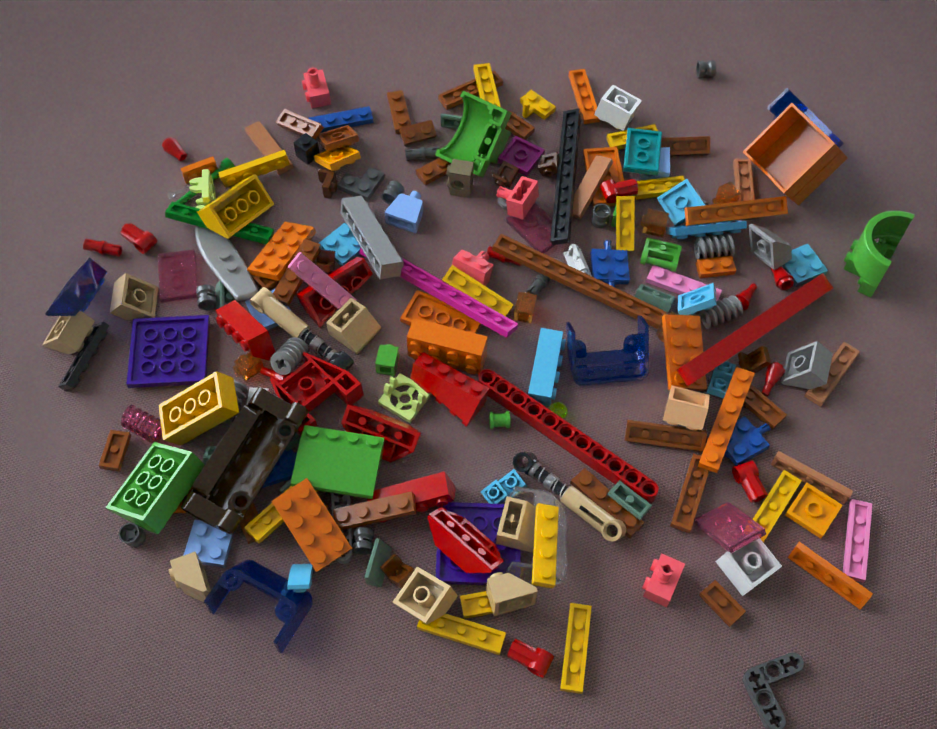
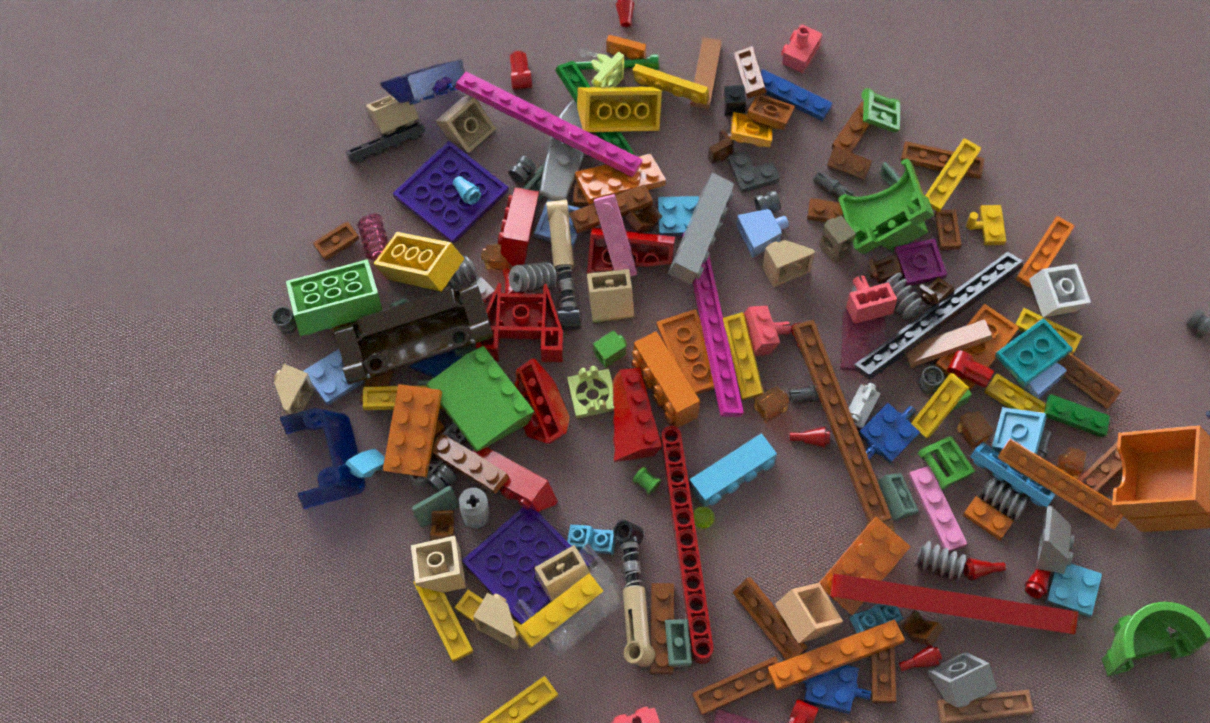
camera: 45 degrees right, 5 degrees up
red pin [83,238,123,257] -> none
clear pink tile [158,249,198,303] -> none
red wedge [428,507,504,573] -> none
red piece [507,638,554,678] -> none
clear blue windscreen [566,315,649,386] -> none
medium azure plate [678,283,717,316] -> none
none -> medium azure cone [452,176,481,205]
none -> dark pink plate [455,72,643,177]
none -> light grey piece [459,488,490,529]
none -> tan slope [762,240,815,287]
none -> red cone [790,426,830,448]
none -> bright green plate [861,88,900,133]
none -> light grey piece [885,273,926,320]
none -> green plate [1044,394,1110,438]

